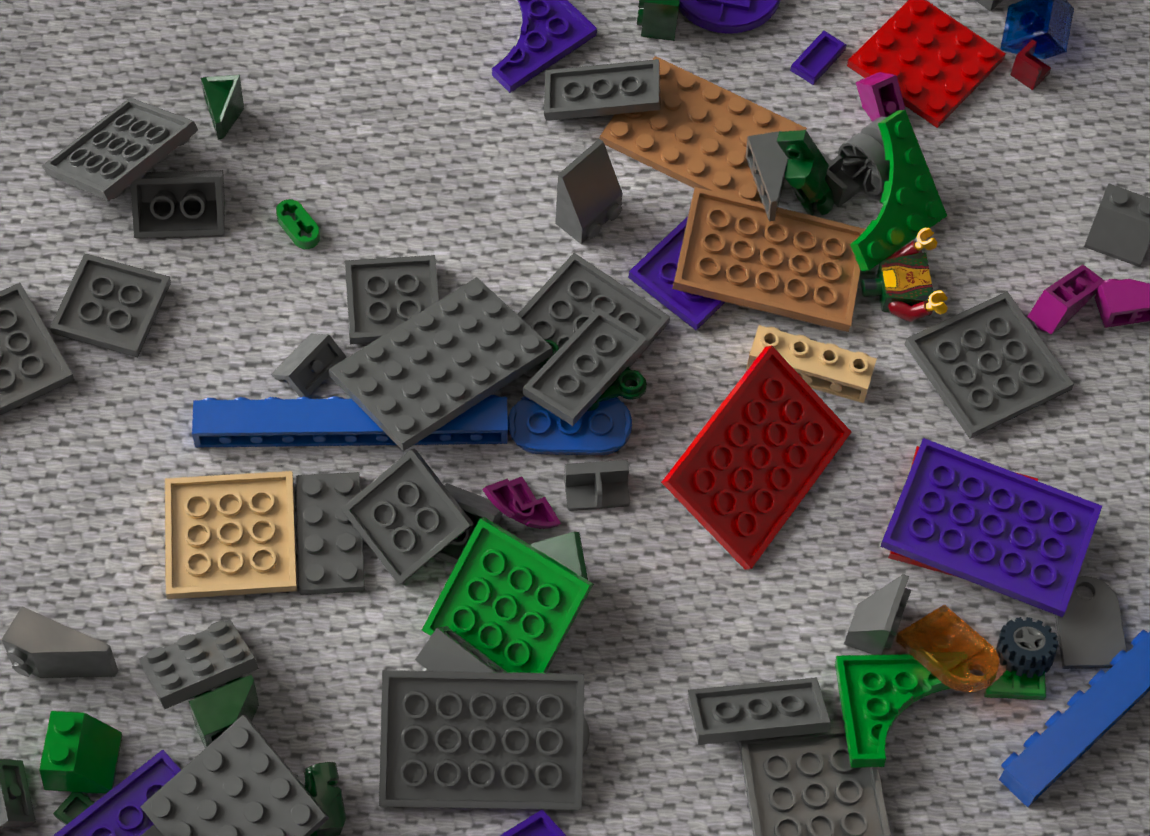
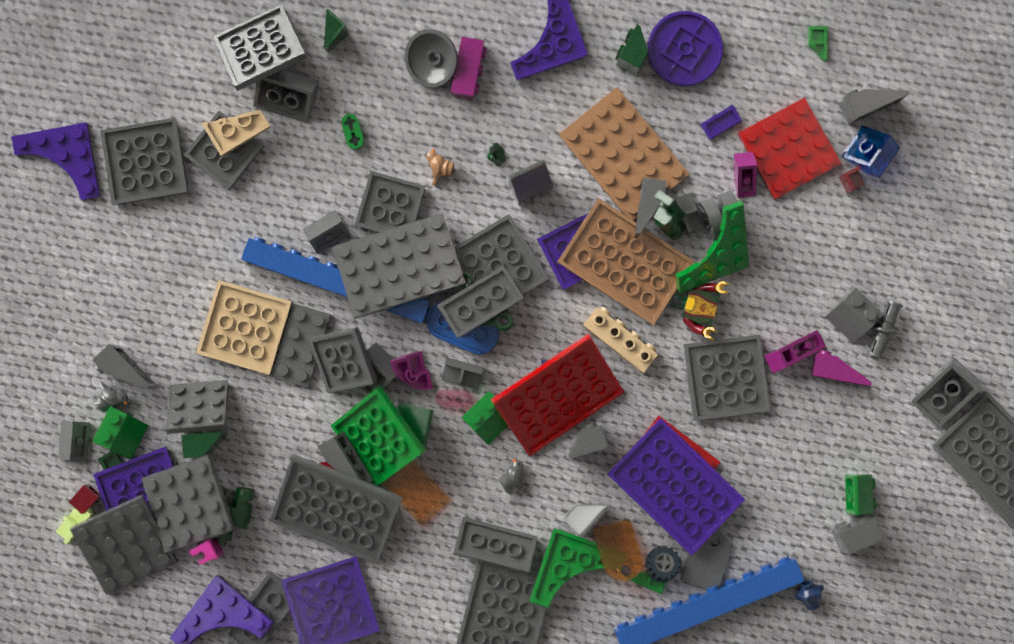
camera: 25 degrees right, 25 degrees up
dark grey plate [544,59,661,121] -> none
none -> dark grey animal [94,382,128,413]
none -> tan wing [201,110,271,157]
none -> clear orange piece [383,460,450,526]
none -> dark grey dish [405,29,458,87]
none -> medium nougat animal [426,149,454,186]
none -> clear pink beam [435,389,472,407]
none -> magenta brick [451,36,487,100]
none -> green slope [461,391,508,445]
none -> dark green plant [487,143,506,167]
none -> dark grey animal [498,459,526,494]
none -> dark grey slope [568,423,608,459]

